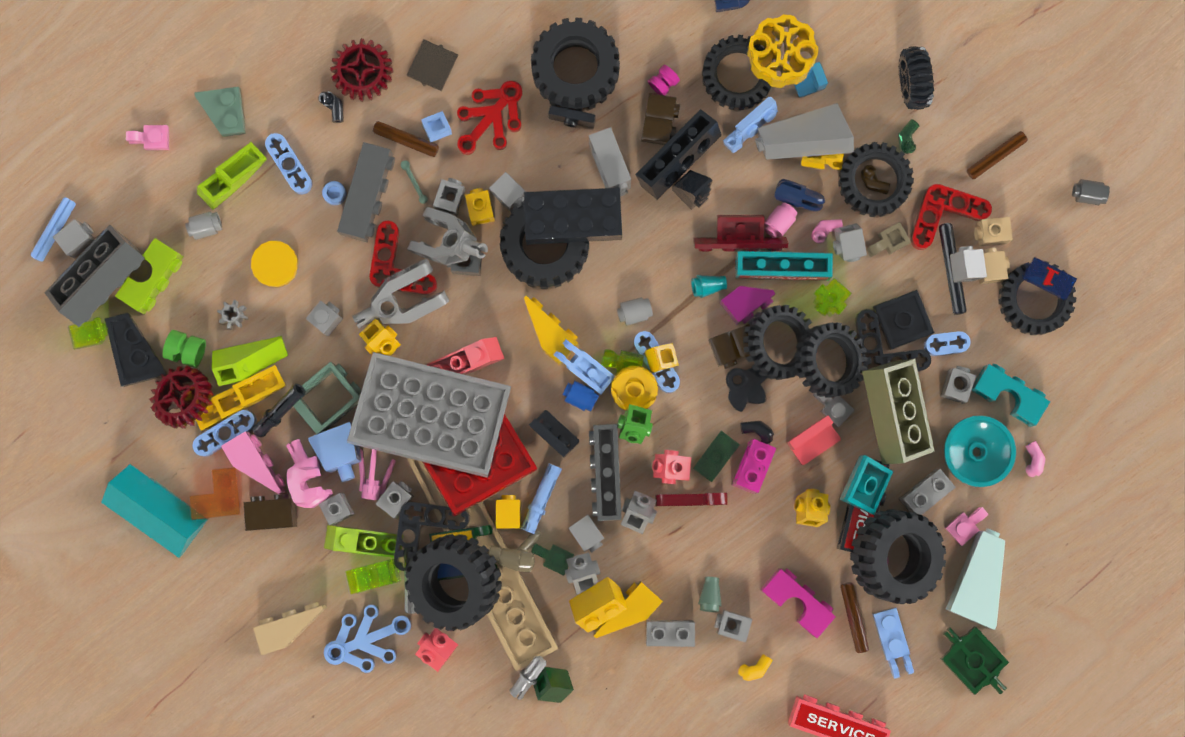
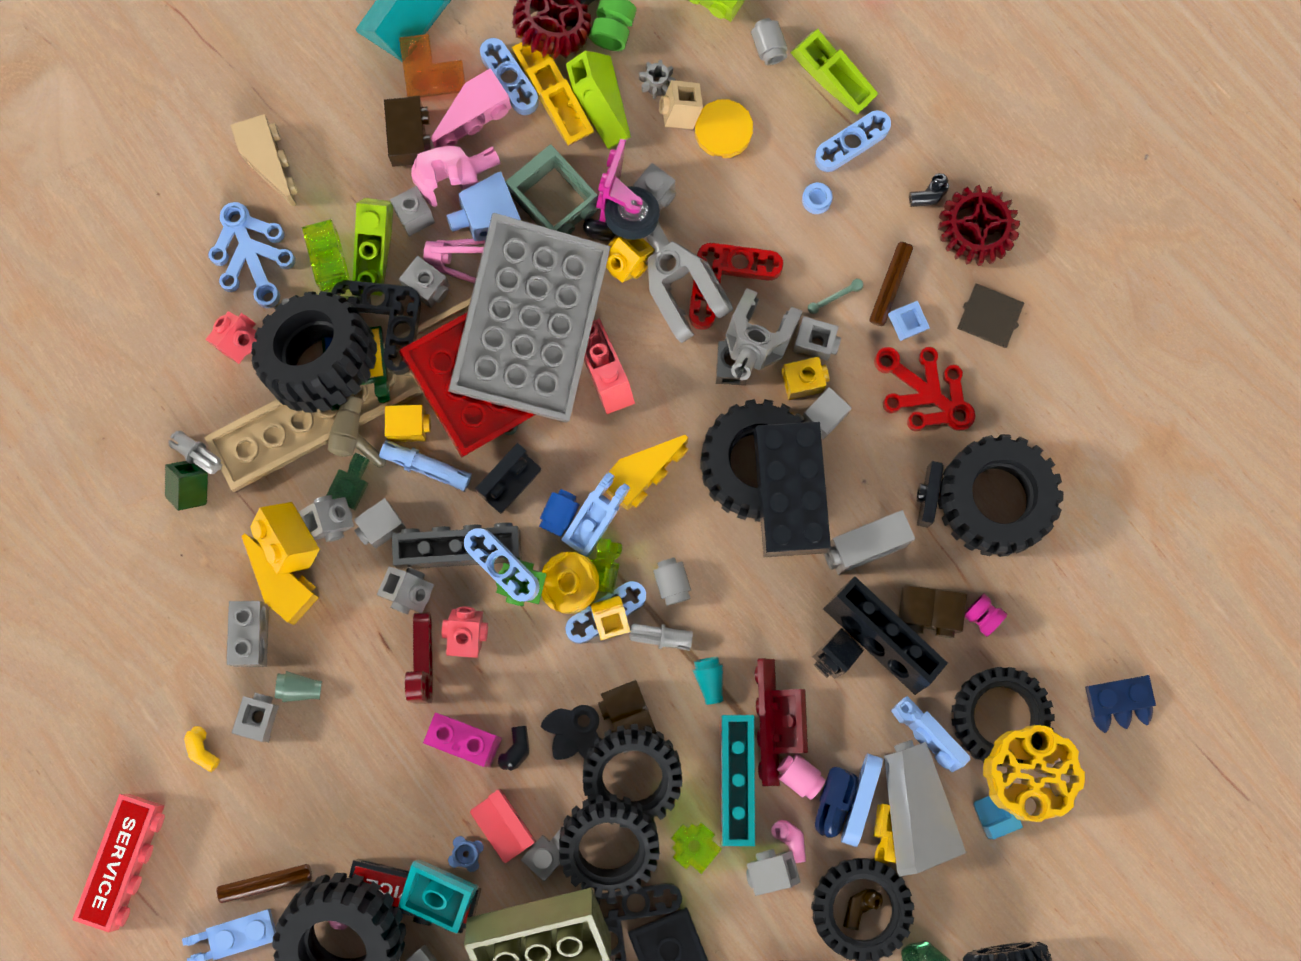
camera: 85 degrees right, 5 degrees down
sand green wing [194,87,246,137] -> none
black pin [252,383,306,438] -> none
dark grey brick [337,142,395,243] -> none
clear green plate [693,431,740,483] -> none
magenta slope [720,286,776,325] -> none
dark pink arch [760,568,836,638] -> none
yellow brick [794,489,831,527] -> none
dark tan plate [866,222,911,257] -> none
none -> medium blue plate [448,836,484,872]
none -> light blue beam [464,528,540,602]
none -> black arm [583,218,616,241]
none -> plate [596,139,660,240]
none -> light grey axle [629,624,693,651]
none -> tan brick [659,80,703,129]
none -> light blue beam [841,753,883,847]

